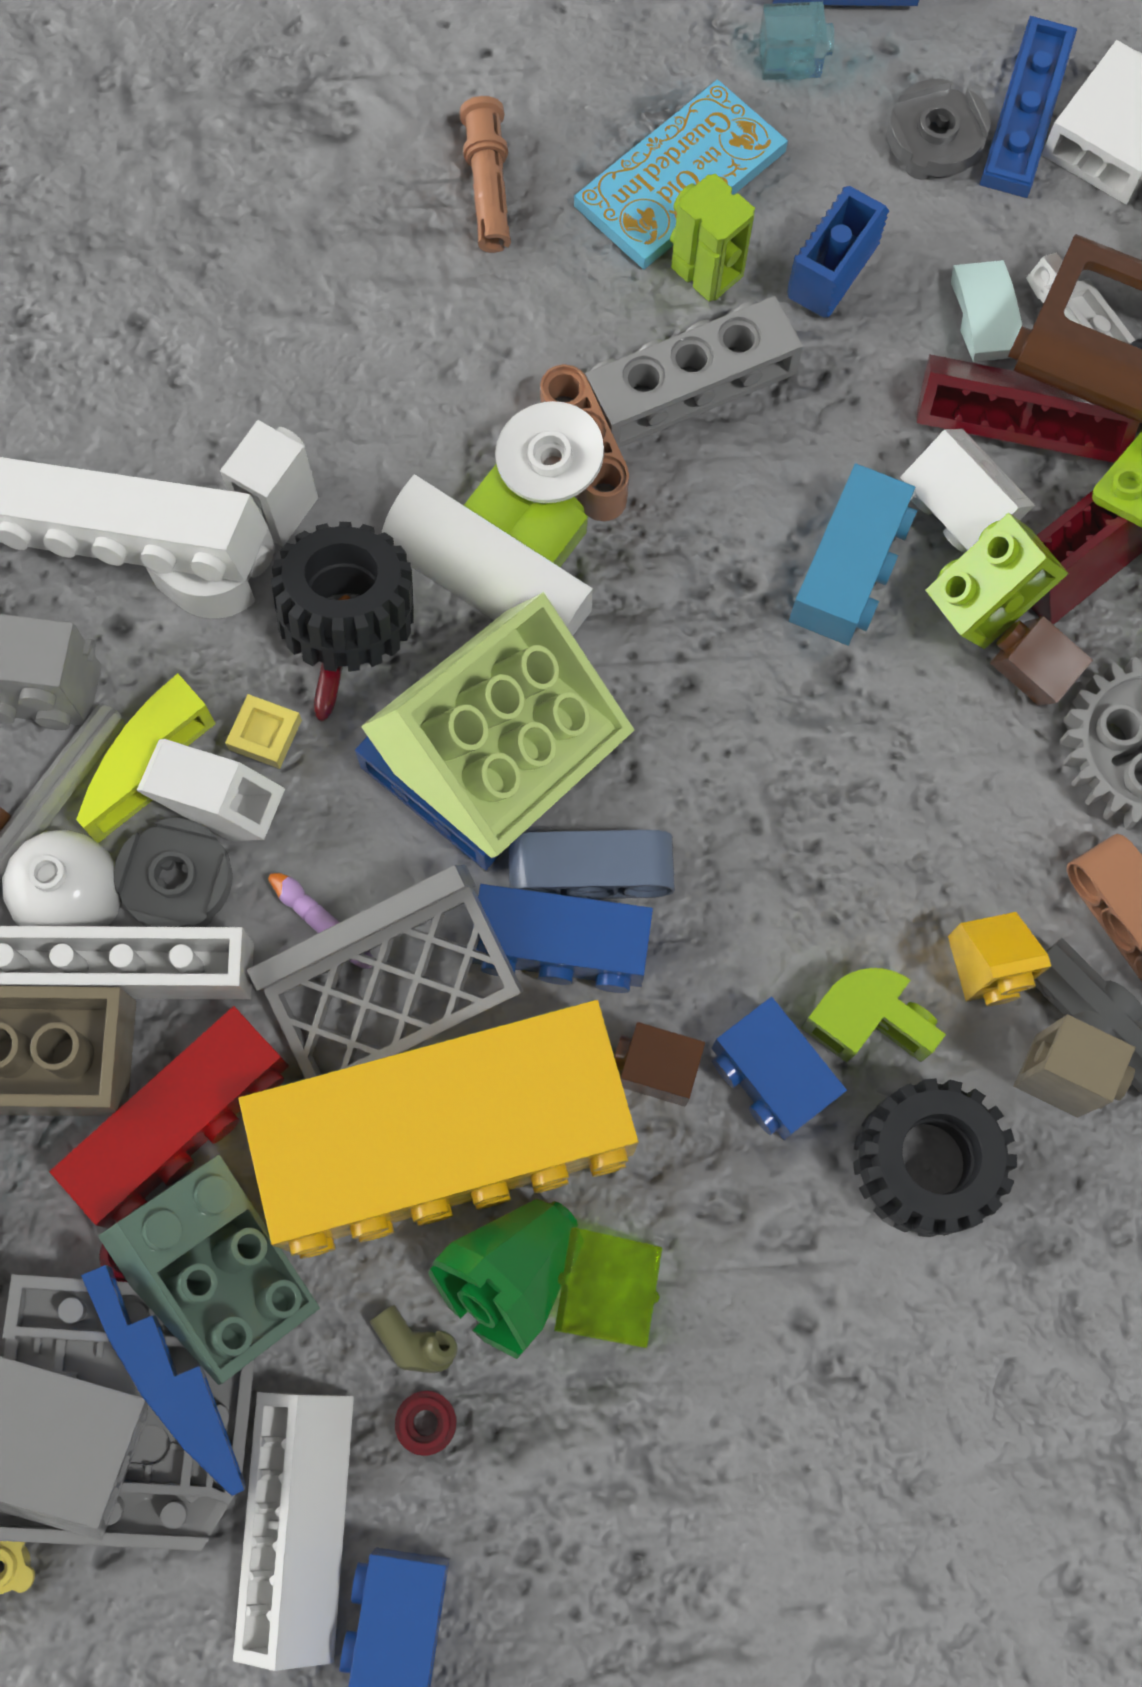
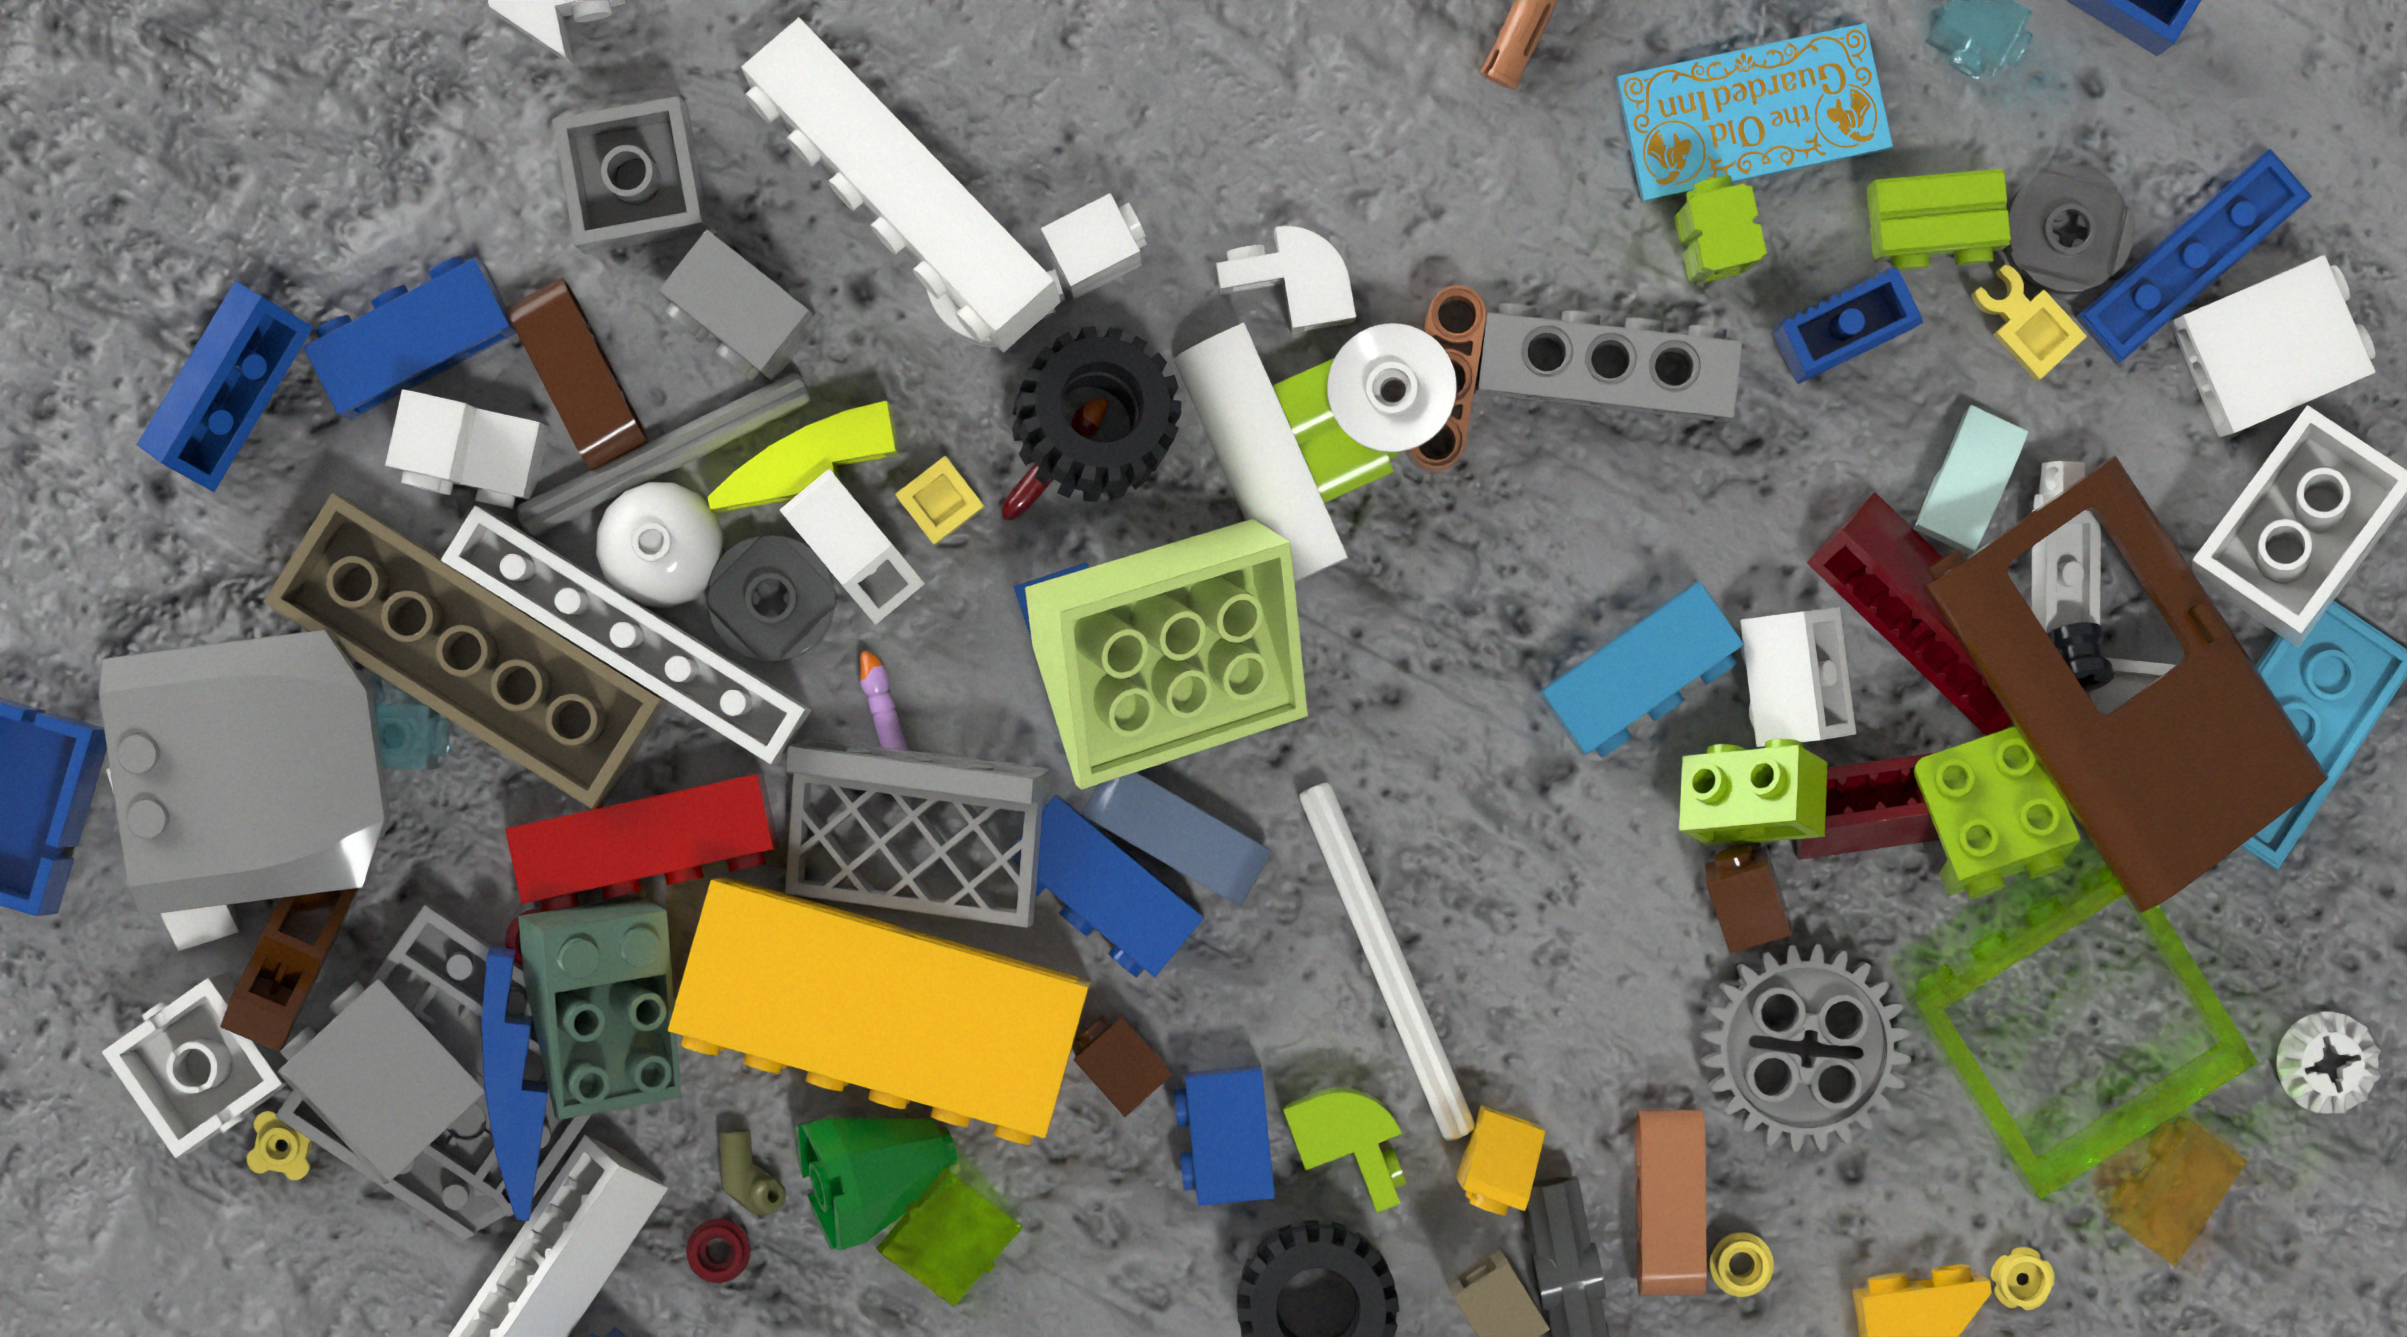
camera: 30 degrees right, 15 degrees up
none -> white brick [1216,226,1356,334]
none -> white axle [1300,783,1475,1141]
none -> lime brick [1866,168,2011,272]
none -> light yellow plate [1971,264,2087,382]

